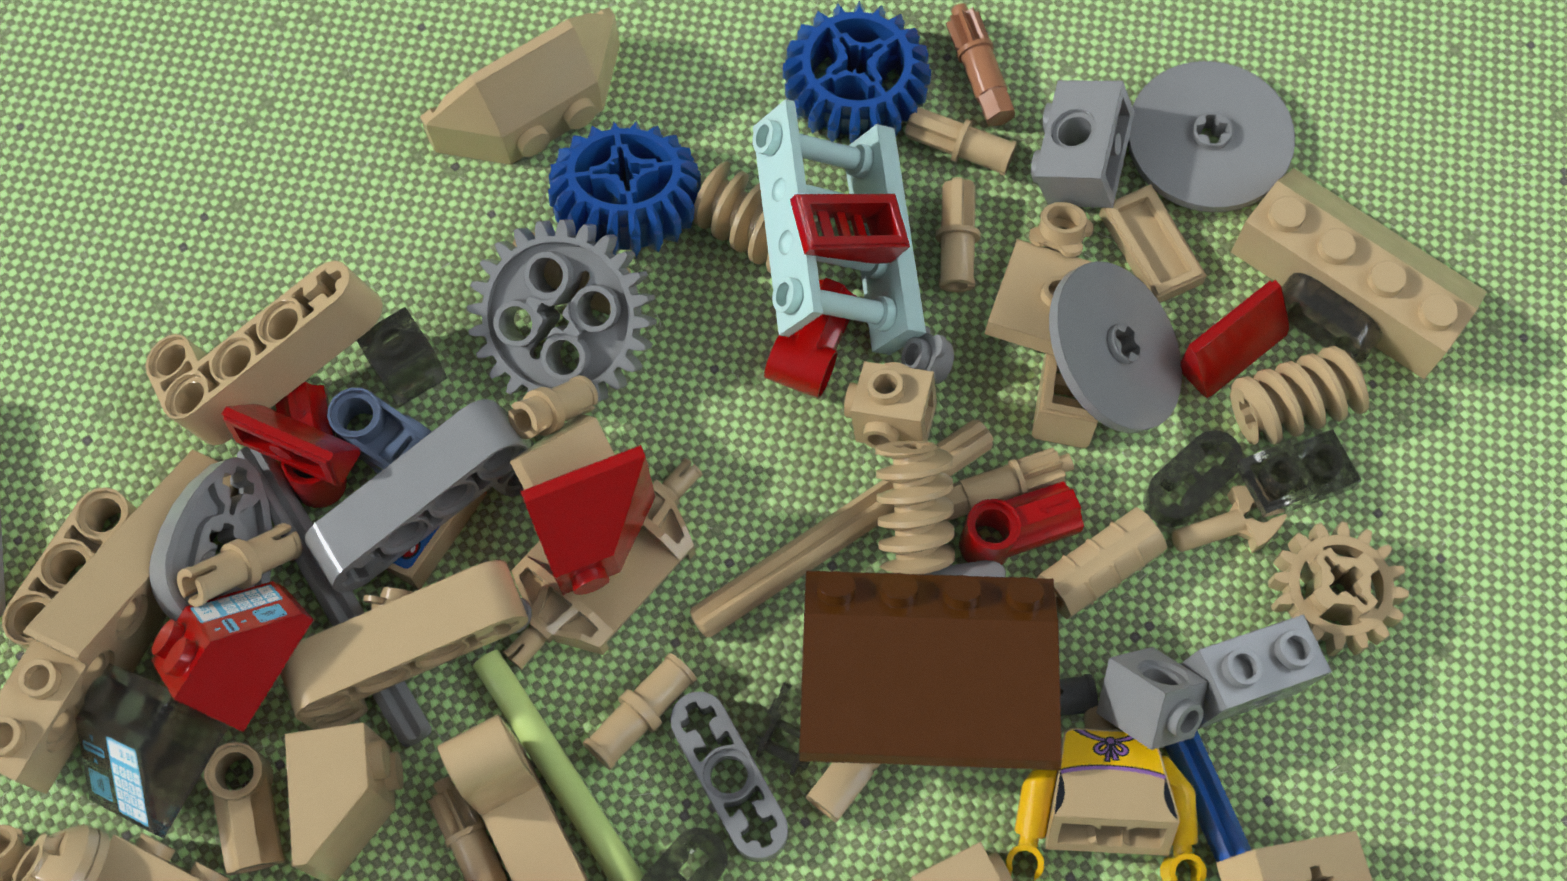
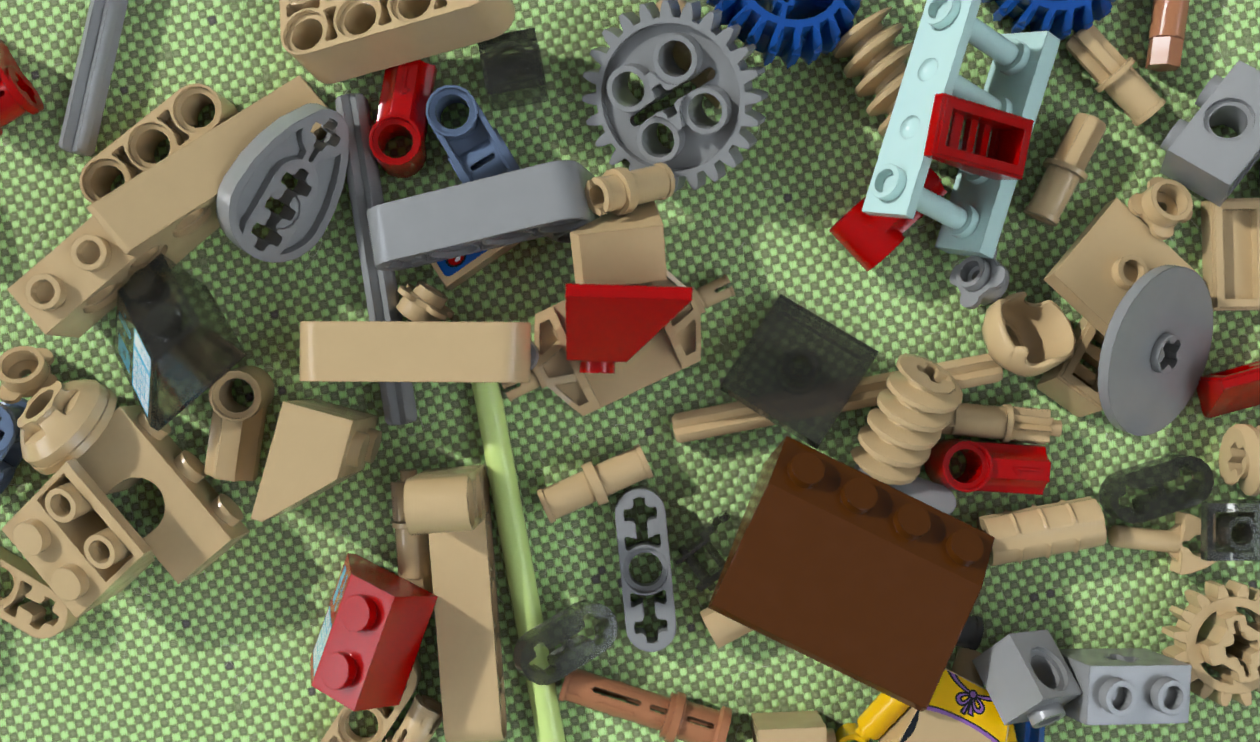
camera: 20 degrees right, 20 degrees up
red slope [151,581,314,732] -> none
tan pin [177,523,302,607] -> none
red slope [221,404,361,486] -> none
tan brick [844,361,937,449] -> none
none -> clear smoke plate [720,294,879,449]
none -> tan hair [982,291,1076,377]

